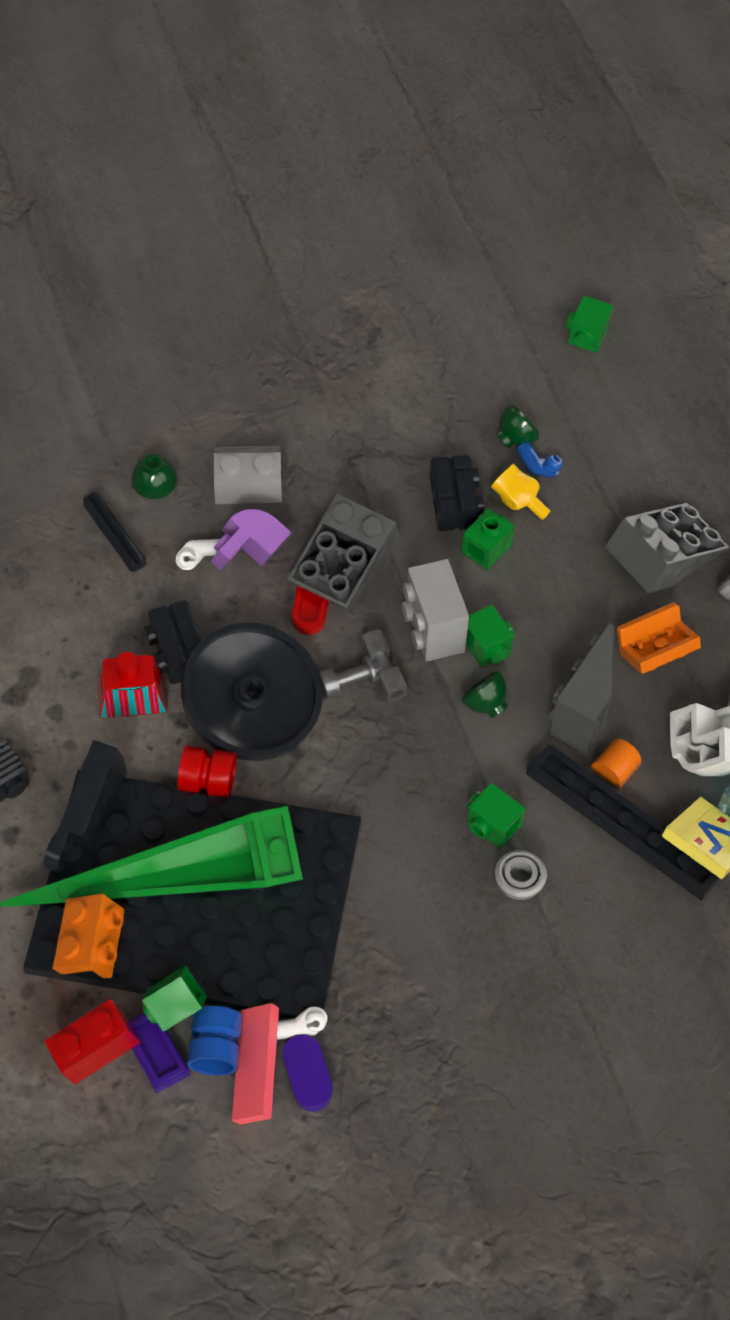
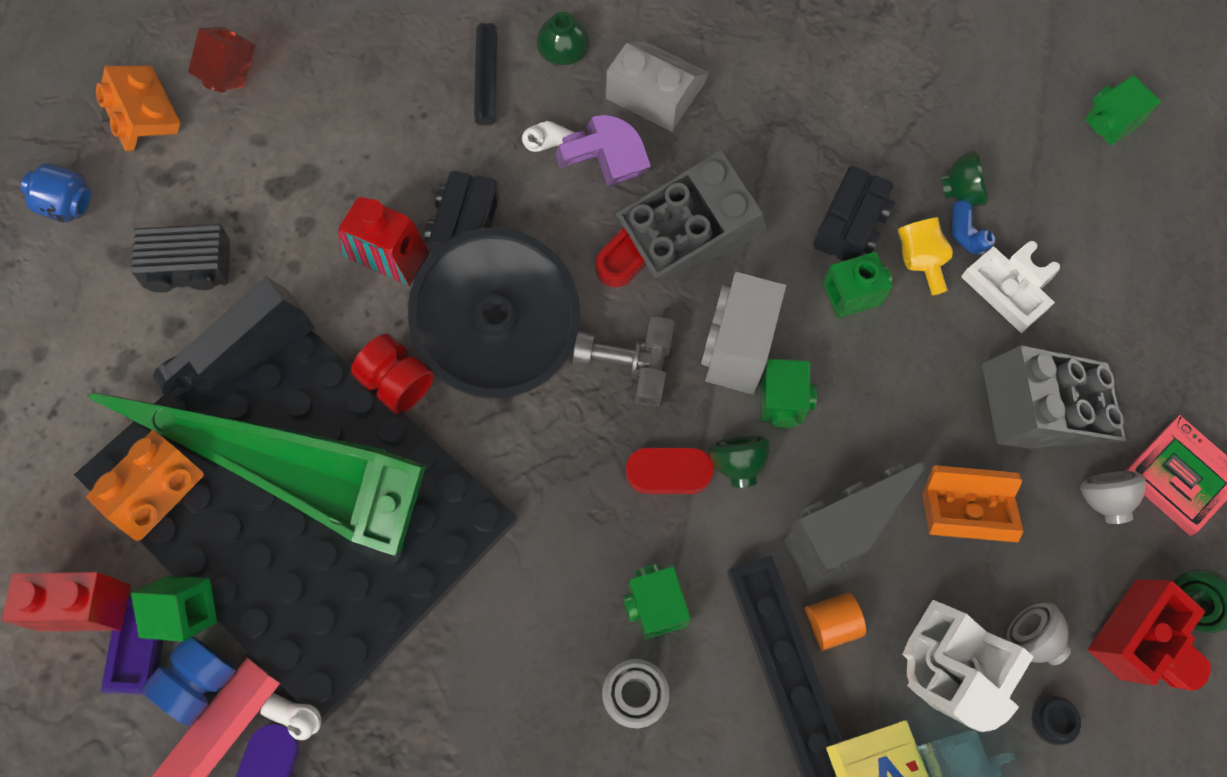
camera: 30 degrees right, 10 degrees up
none -> red tile [626,448,714,494]
none -> white plate [961,241,1060,333]

